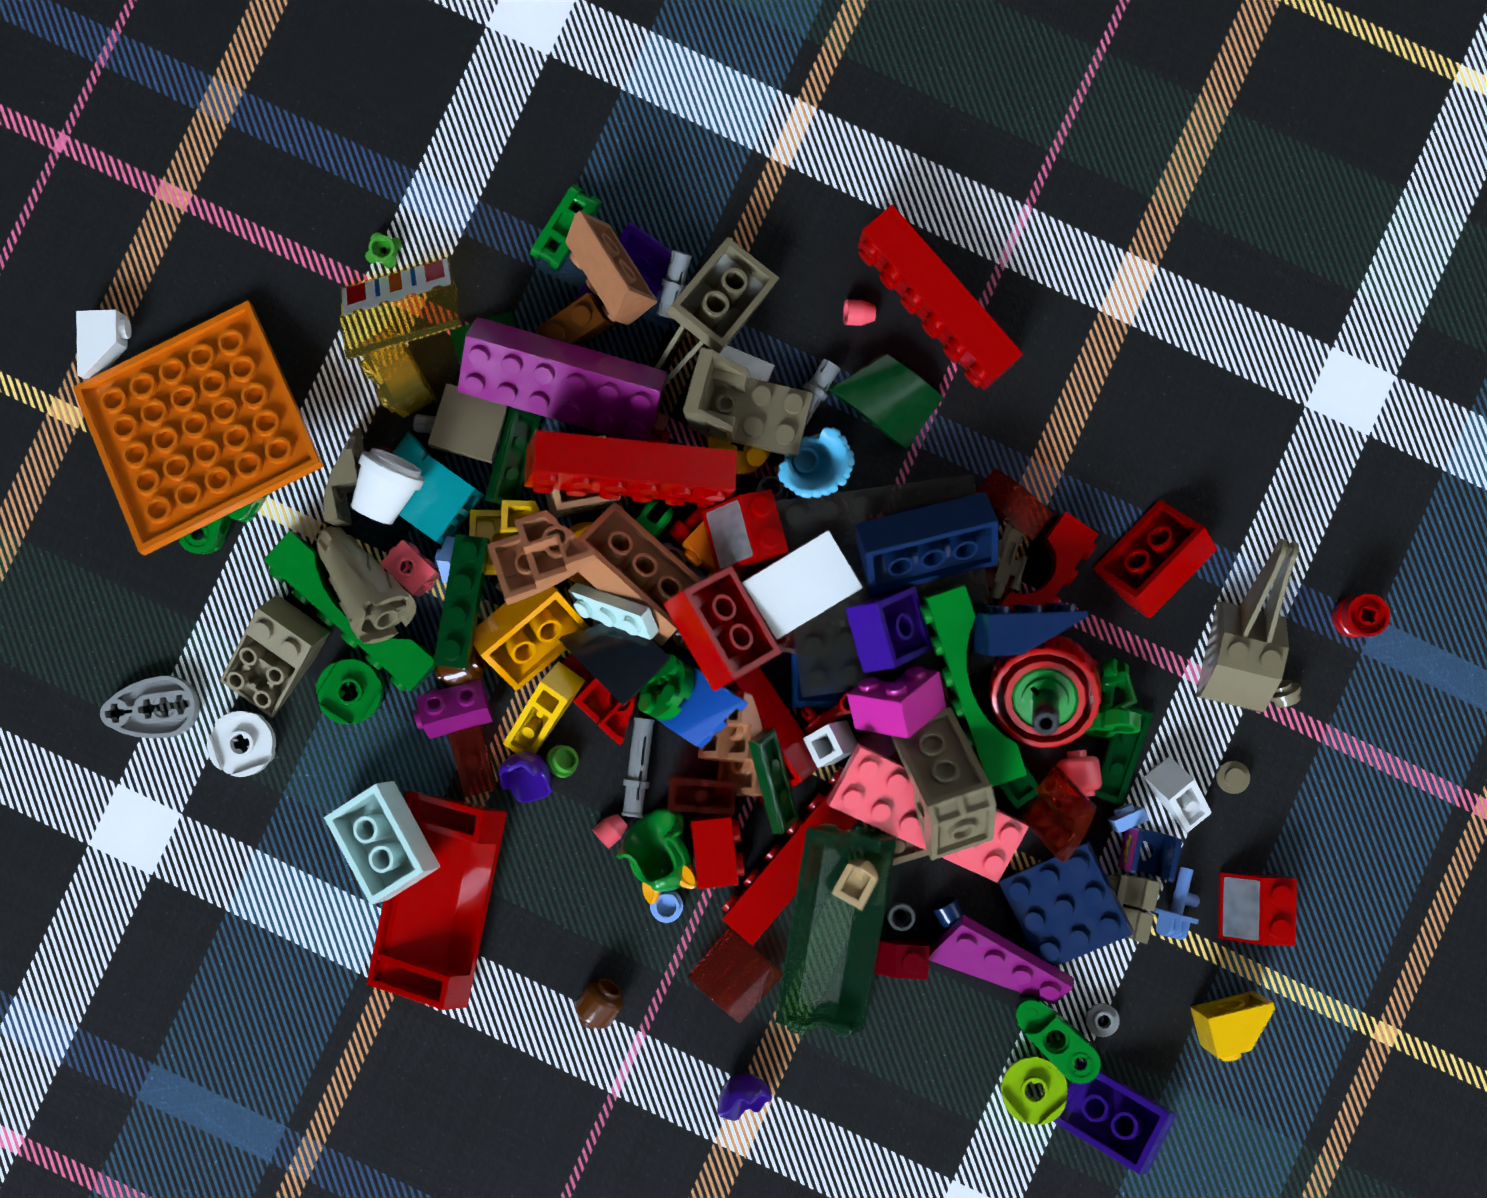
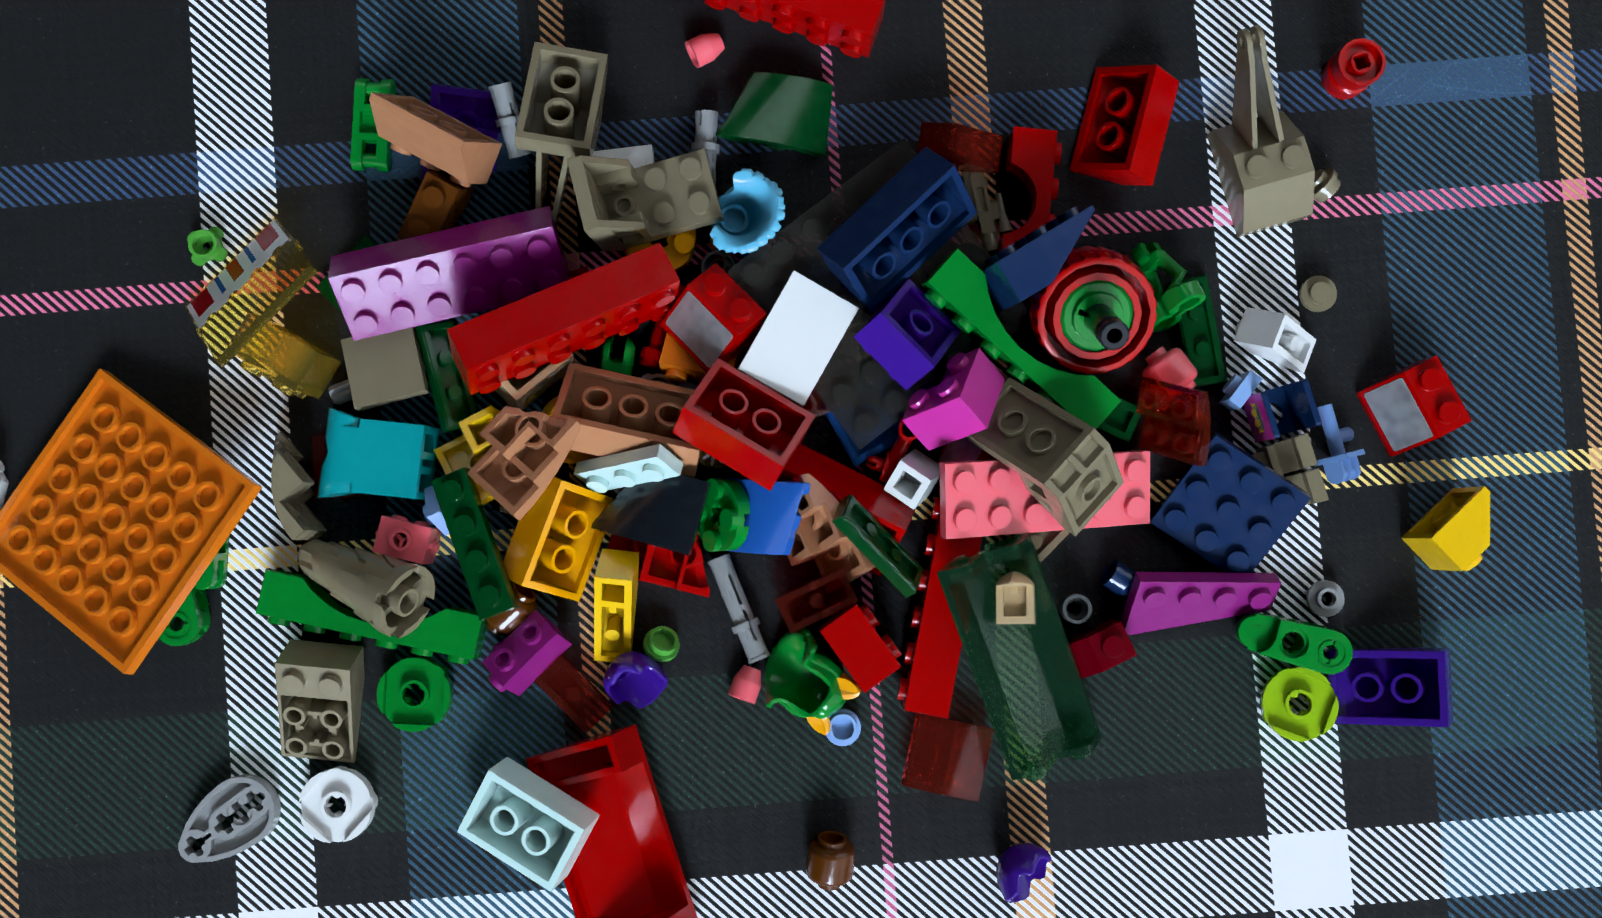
camera: 25 degrees left, 0 degrees up
white piece [351,448,425,524] -> none

